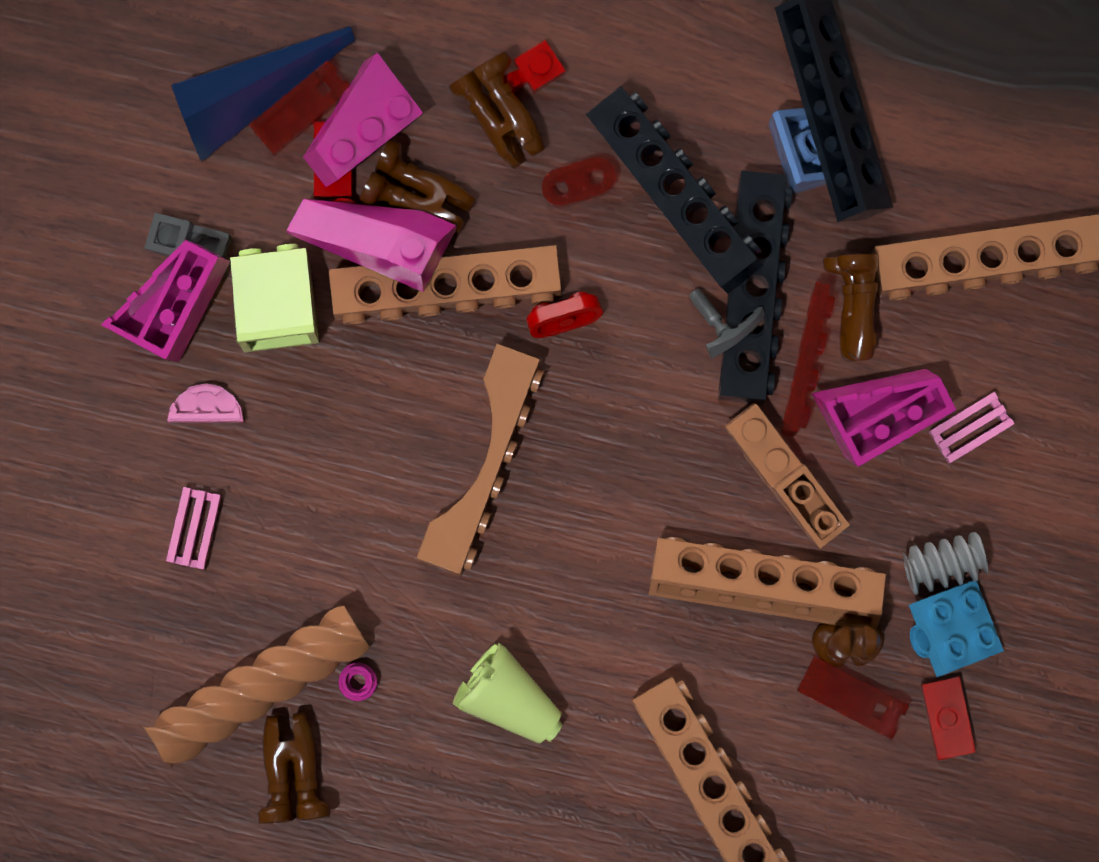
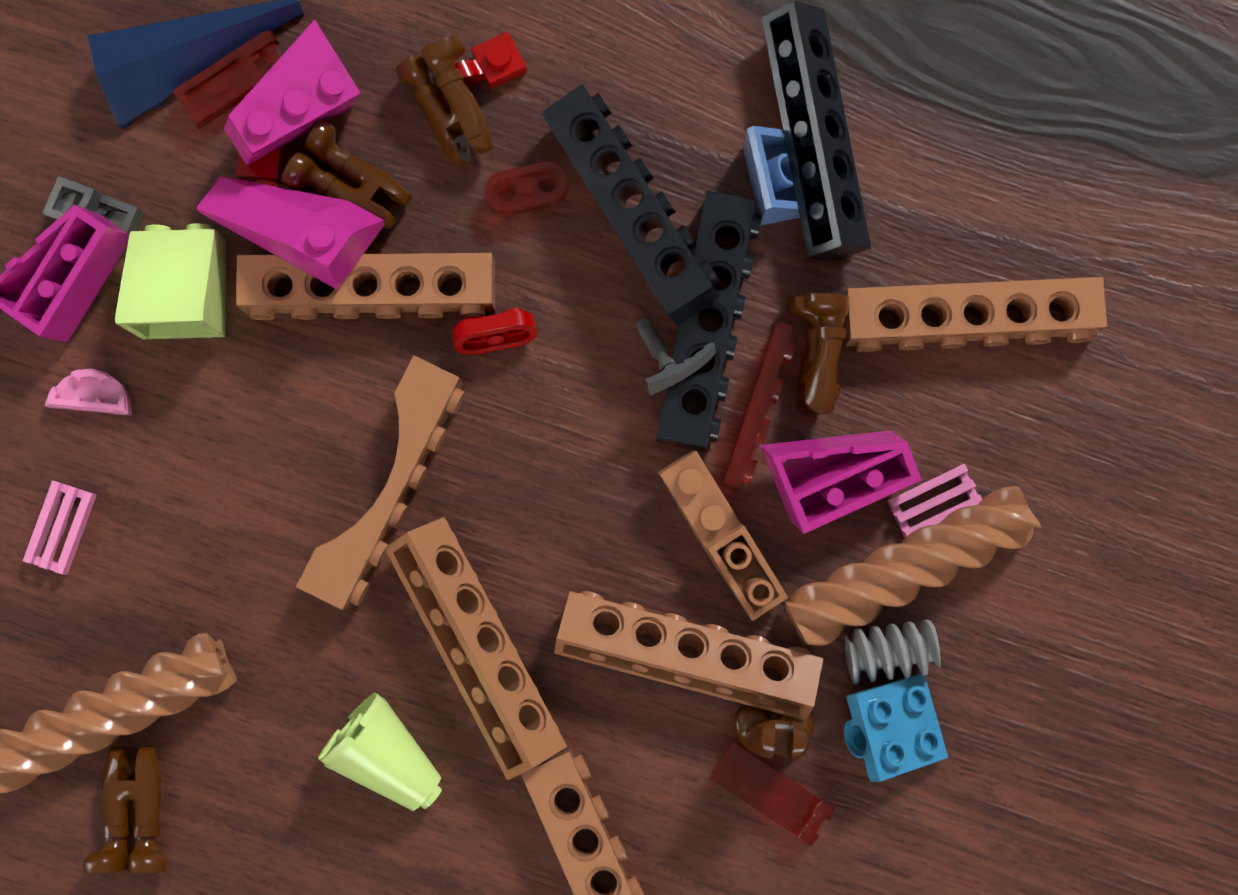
camera: 10 degrees right, 0 degrees up
dark pink plate [339,663,377,701] -> none
red plate [921,677,976,760] -> none
none -> nougat brick [385,517,567,780]
none -> nougat piece [783,486,1041,648]

